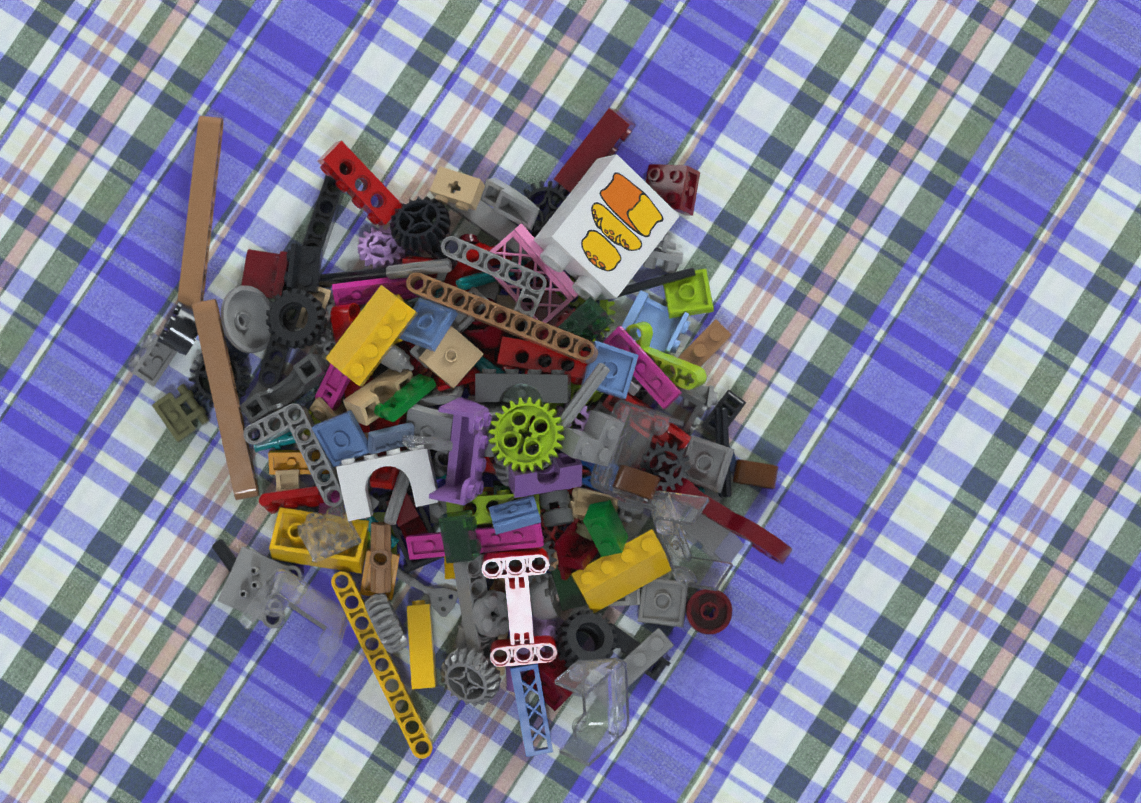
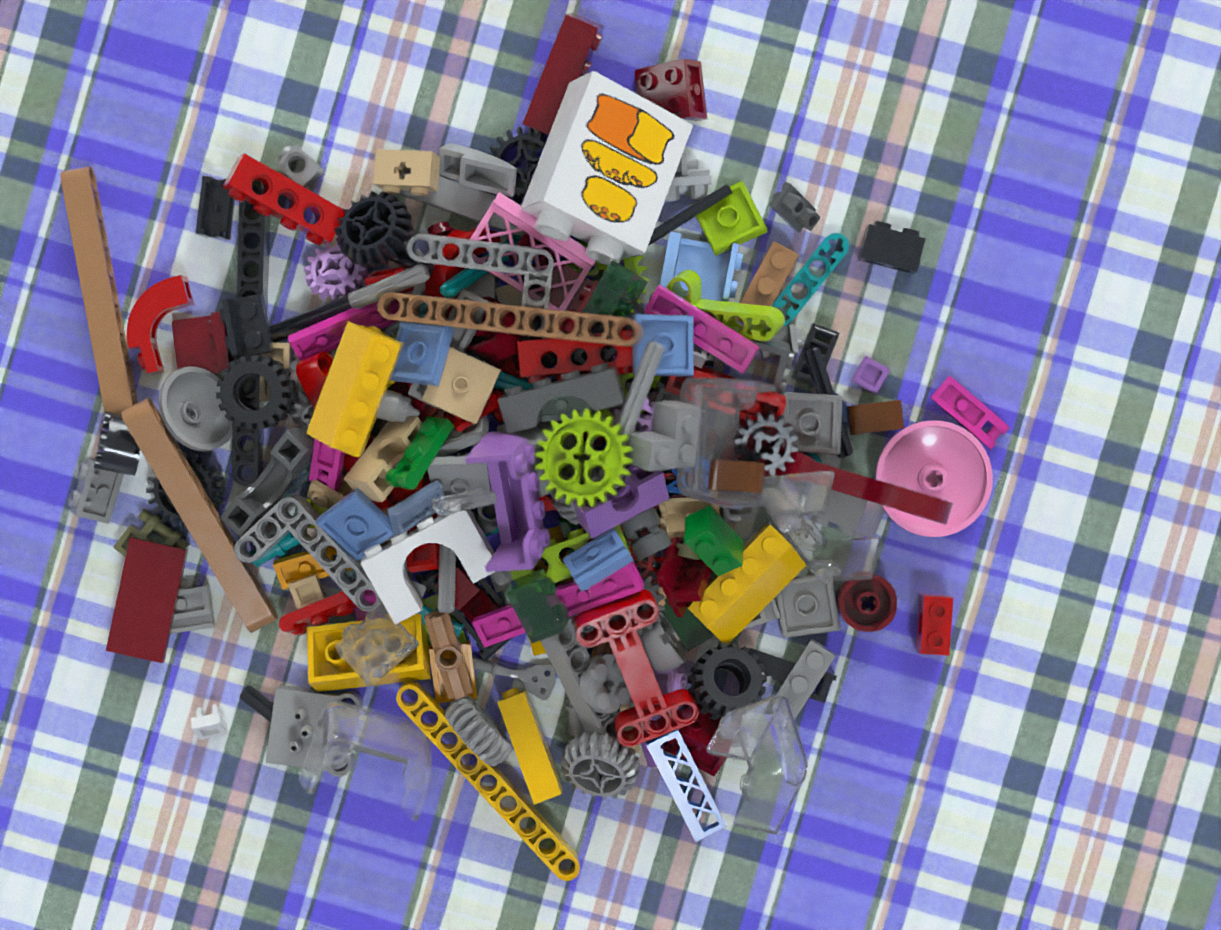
camera: 15 degrees left, 5 degrees up
none -> dark red tile [106,537,189,663]
none -> red arch [126,275,194,375]
none -> light grey plate [171,585,215,634]
none -> white tile [191,704,228,740]
none -> black hinge [195,176,235,240]
none -> light grey brick [276,143,325,189]
none -> dark grey hips [769,181,820,233]
none -> teal beam [771,233,849,326]
none -> medium lavender tile [850,355,890,395]
none -> black brick [858,221,926,274]
none -> bright pink dish [875,420,993,537]
none -> red brick [916,593,953,656]
none -> dark pink plate [929,375,1010,450]

